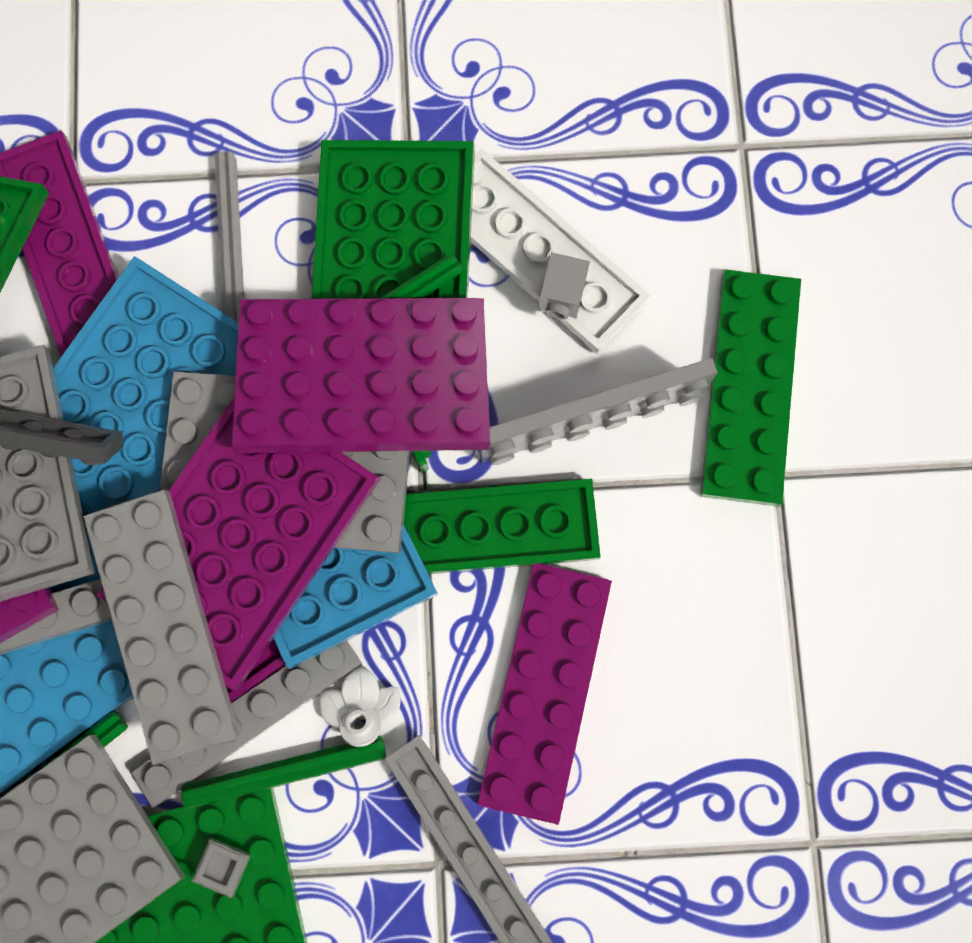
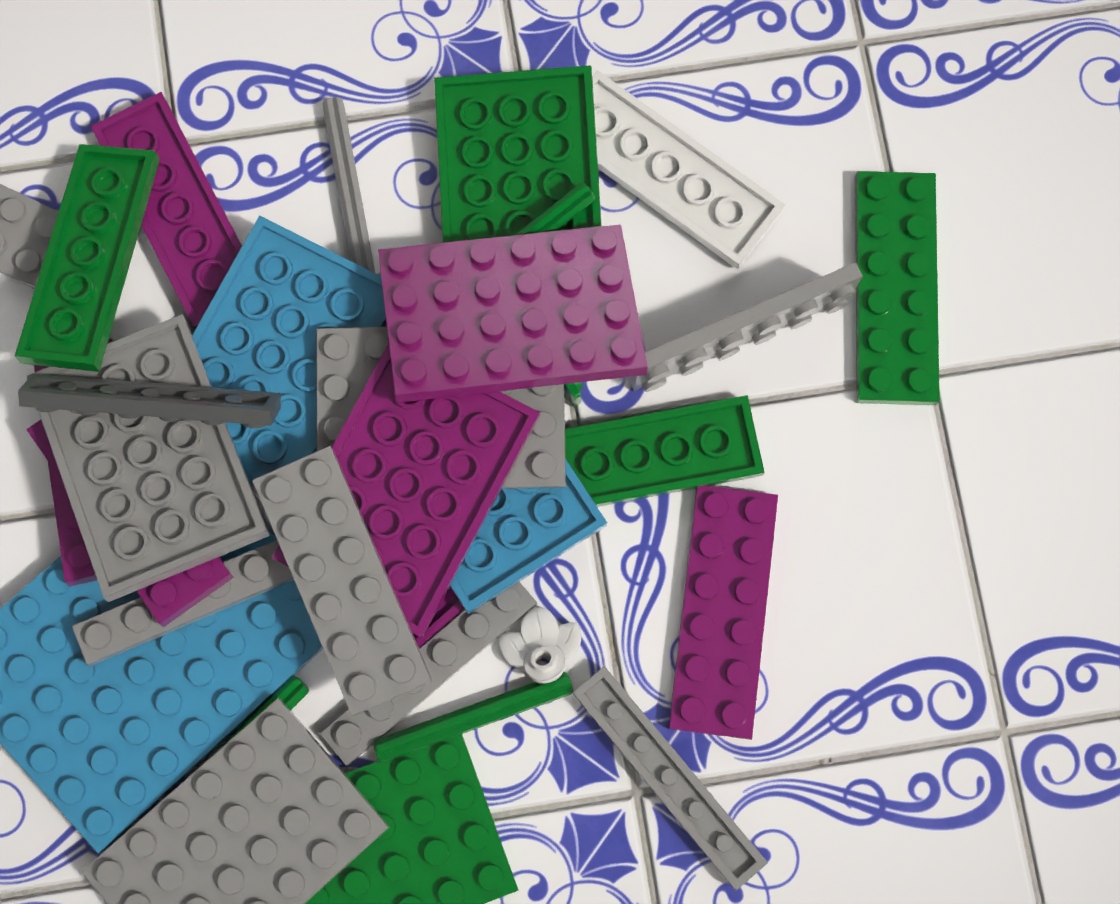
camera: 10 degrees left, 0 degrees up
light grey tile [192,838,252,898] -> none
light grey brick [539,252,590,320] -> none

